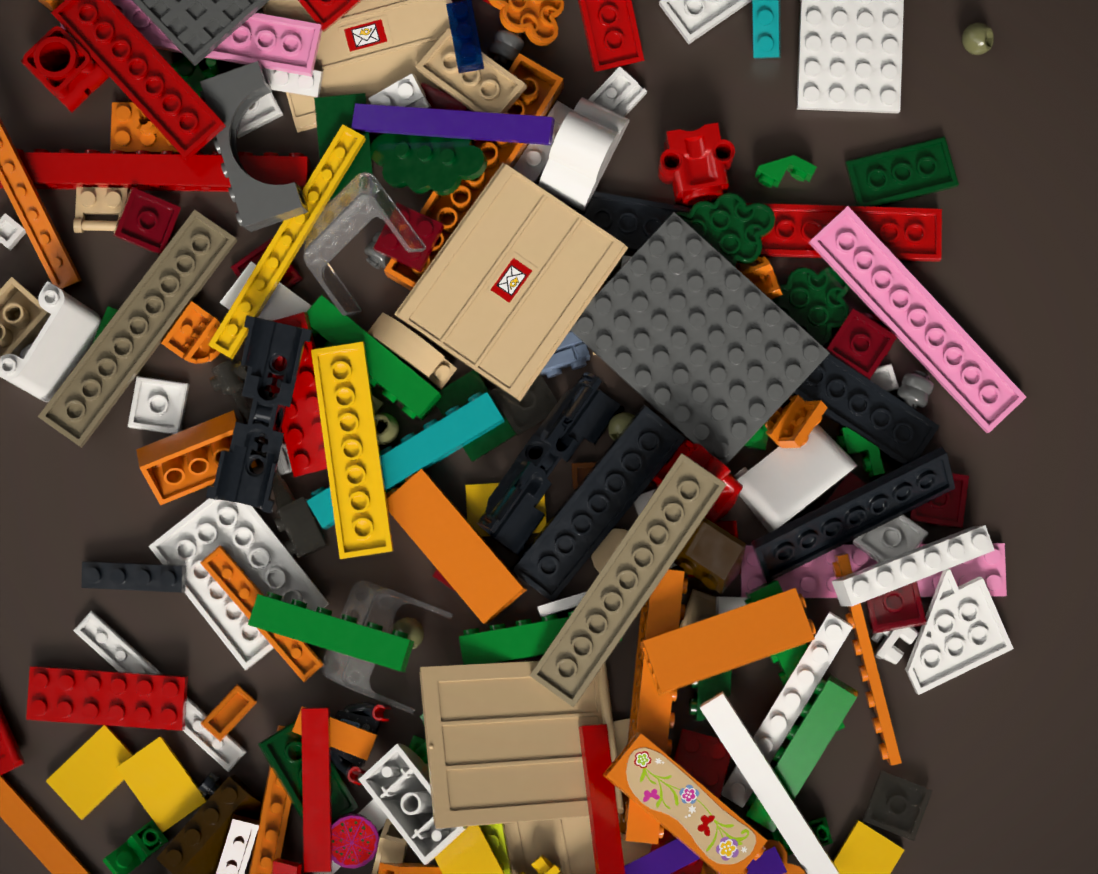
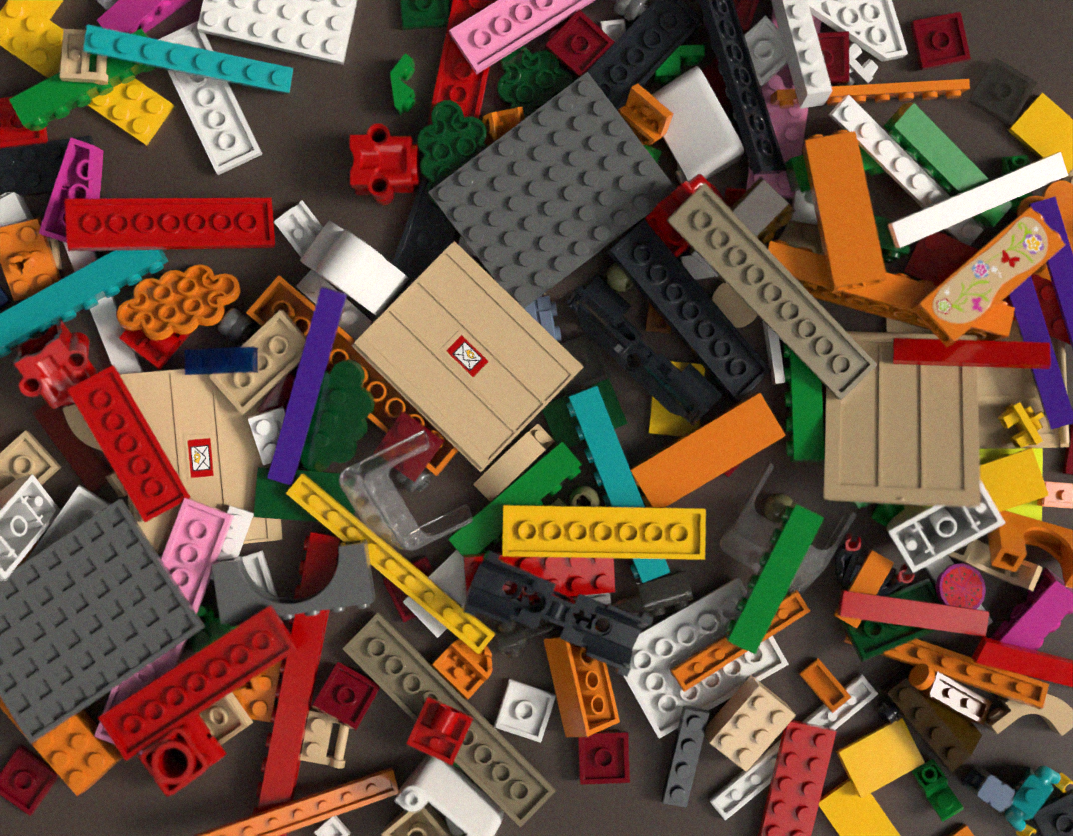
camera: 90 degrees left, 5 degrees up
none -> tan tile [199,692,253,745]
none -> red plate [406,696,474,765]
none -> dark red plate [578,731,630,785]
none -> tan brick [704,675,796,772]
none -> orange tile [909,663,935,690]
none -> dark red plate [910,11,971,71]

